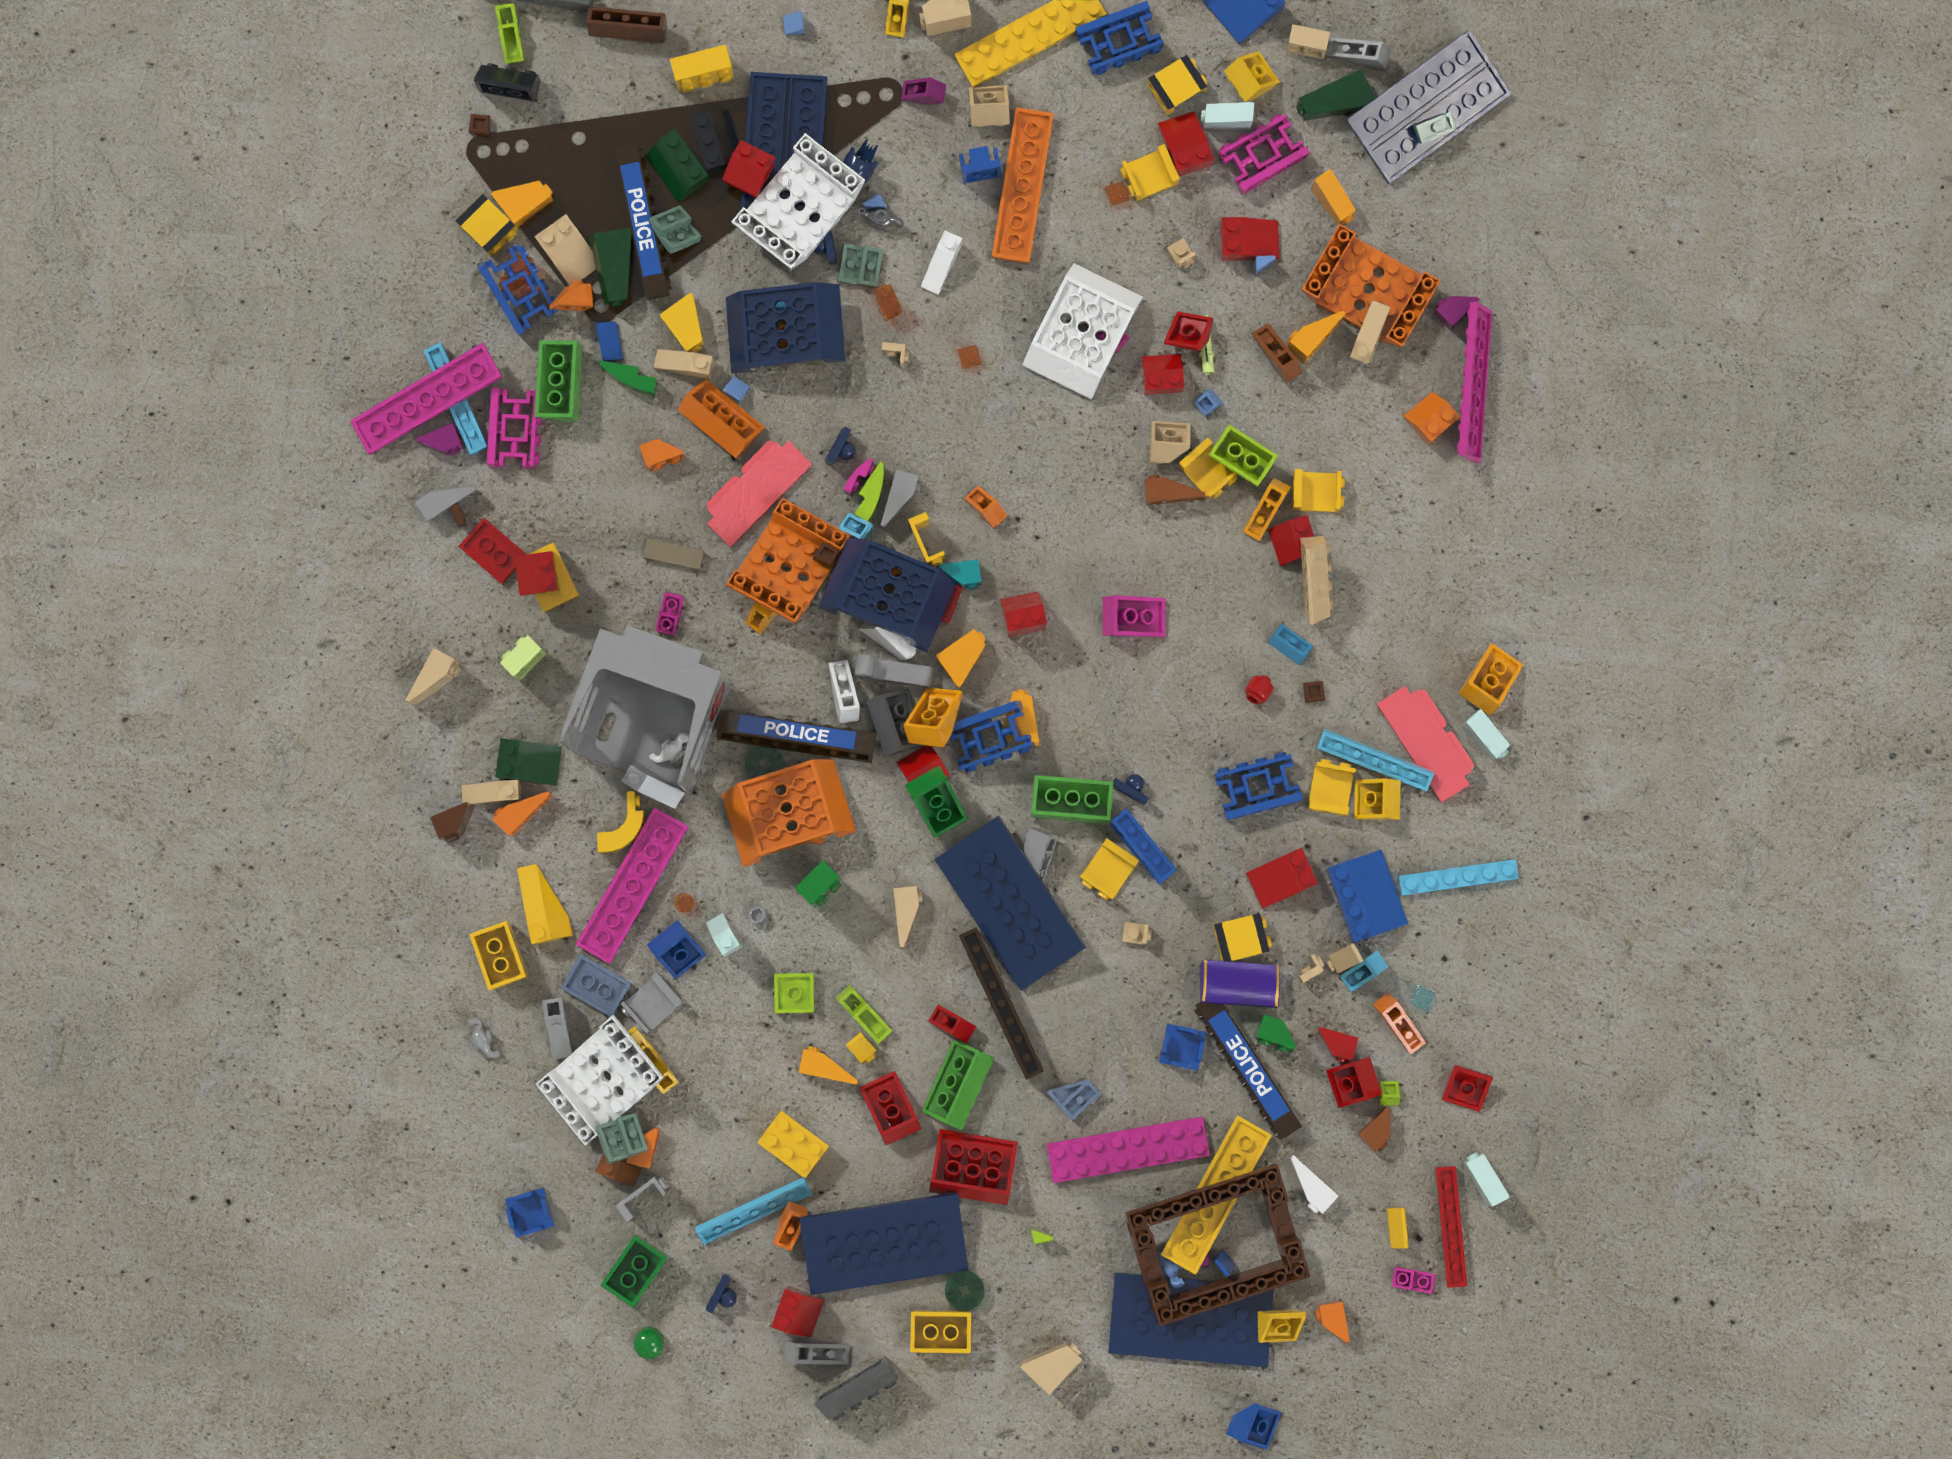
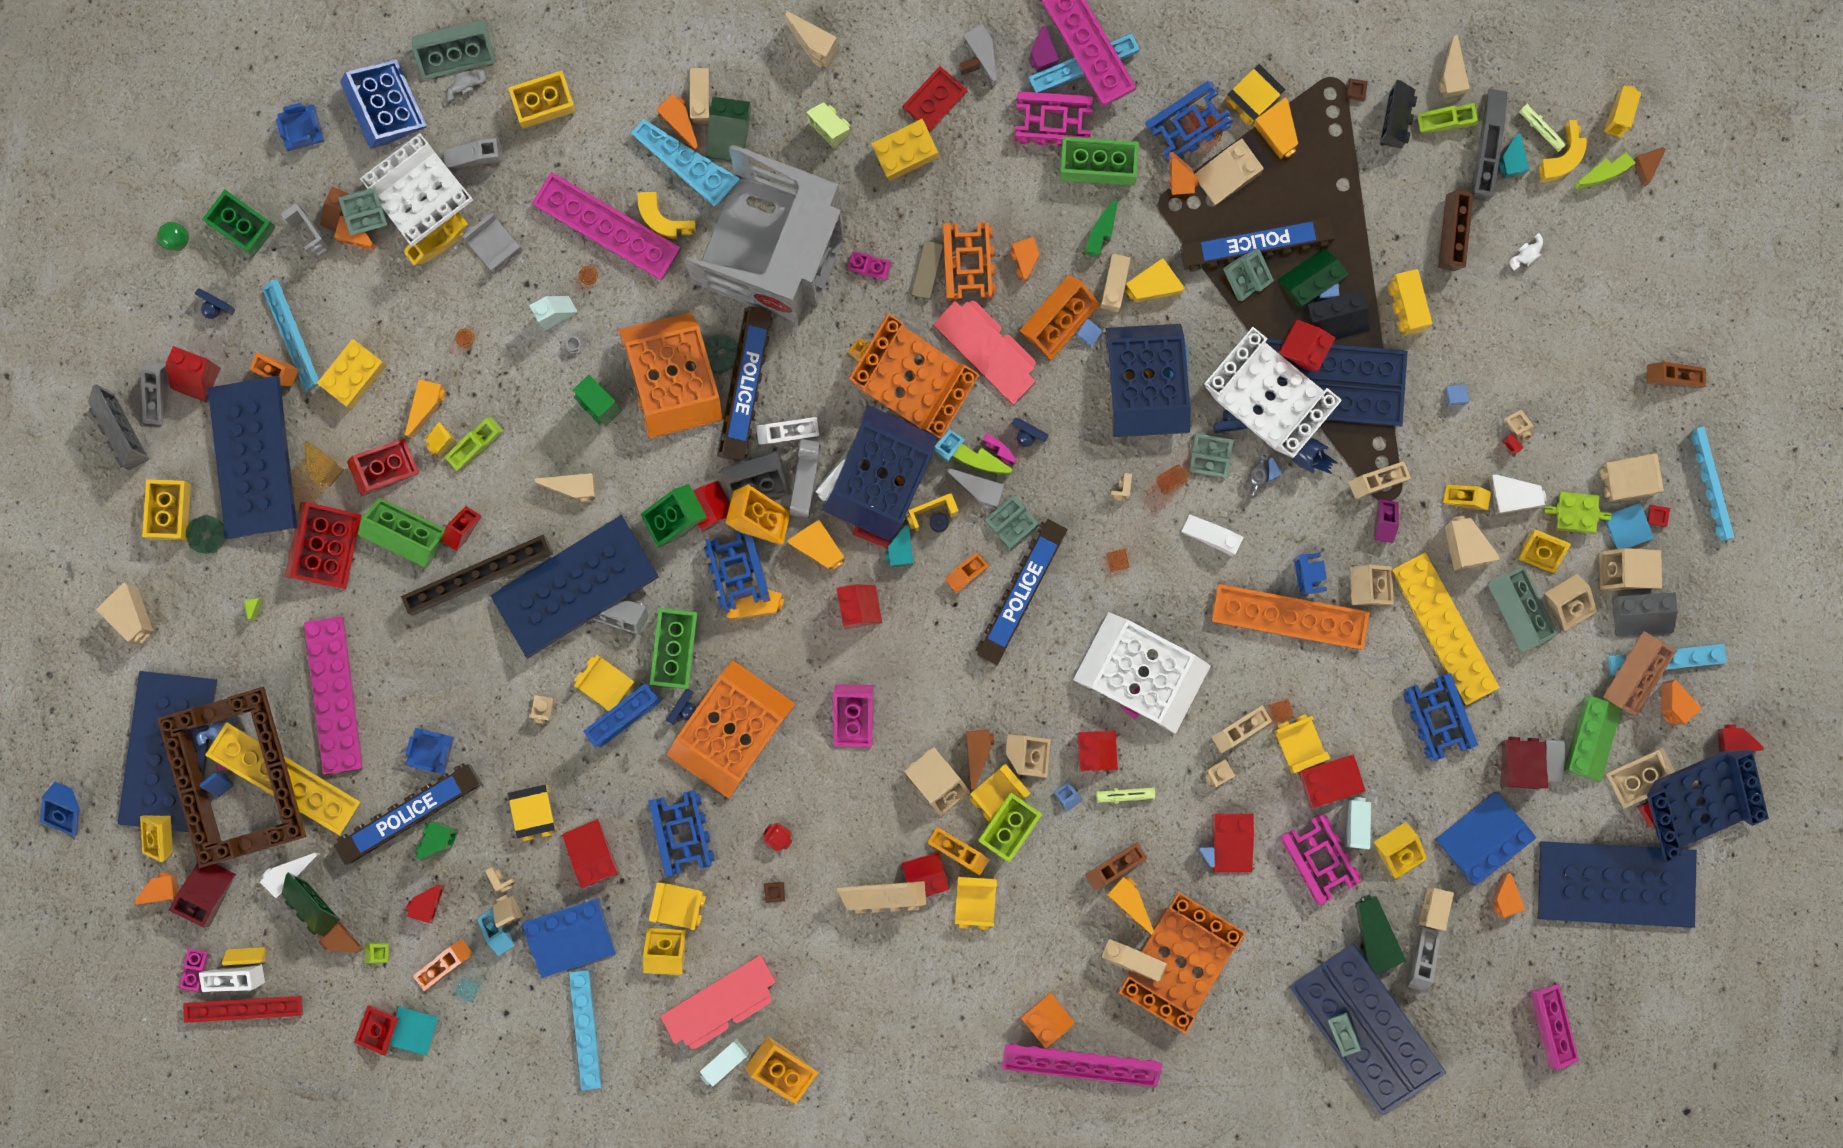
camera: 90 degrees right, 0 degrees up
reddish brown slope [430,802,474,843] -> none
red slope [514,551,559,596] -> none
yellow wedge [517,864,573,945] -> none
sand blue plate [561,954,632,1017] -> none
dark green slope [589,228,632,307] -> none
blue slope [596,322,623,362] -> none
light grey slope [621,762,685,809] -> none
blue slope [647,920,706,980] -> none
white piece [649,732,689,764] -> none
lime plate [774,973,815,1013] -> none
reddish brown tile [813,542,840,569] -> none
sand blue wing [1047,1079,1101,1120] -> none
yellow panel [1147,55,1208,116] -> none
red slope [1164,311,1213,351] -> none
dark purple slope [1199,960,1280,1008] -> none
dark azure slope [1268,624,1313,665] -> none
light orange slope [1311,169,1356,225] -> none
medium azure plate [1317,729,1435,791] -> none
red slope [1326,1056,1382,1108] -> none
magenta slope [1434,296,1480,330] -> none
light aqua slope [1464,1152,1510,1207] -> none
none -> dark red slope [169,863,236,928]
none -> white slope [199,964,265,992]
none -> dark green slope [281,872,340,937]
none -> clear yellow slope [304,440,345,487]
none -> blue slope [340,59,427,149]
none -> teal slope [390,1006,438,1056]
none -> sand green slope [411,19,496,80]
none -> clear orange plate [455,328,475,348]
none -> medium azure wing [631,119,740,208]
none -> orange slope [667,660,796,799]
none -> tan slope [904,747,971,817]
none -> tile [930,513,949,533]
none -> orange fence [943,222,996,302]
none -> brick [975,519,1068,666]
none -> sand green slope [984,495,1040,551]
none -> tan slope [1211,705,1273,753]
none -> medium blue slope [1317,283,1339,301]
none -> tan slope [1349,461,1411,499]
none -> tan slope [1438,35,1470,98]

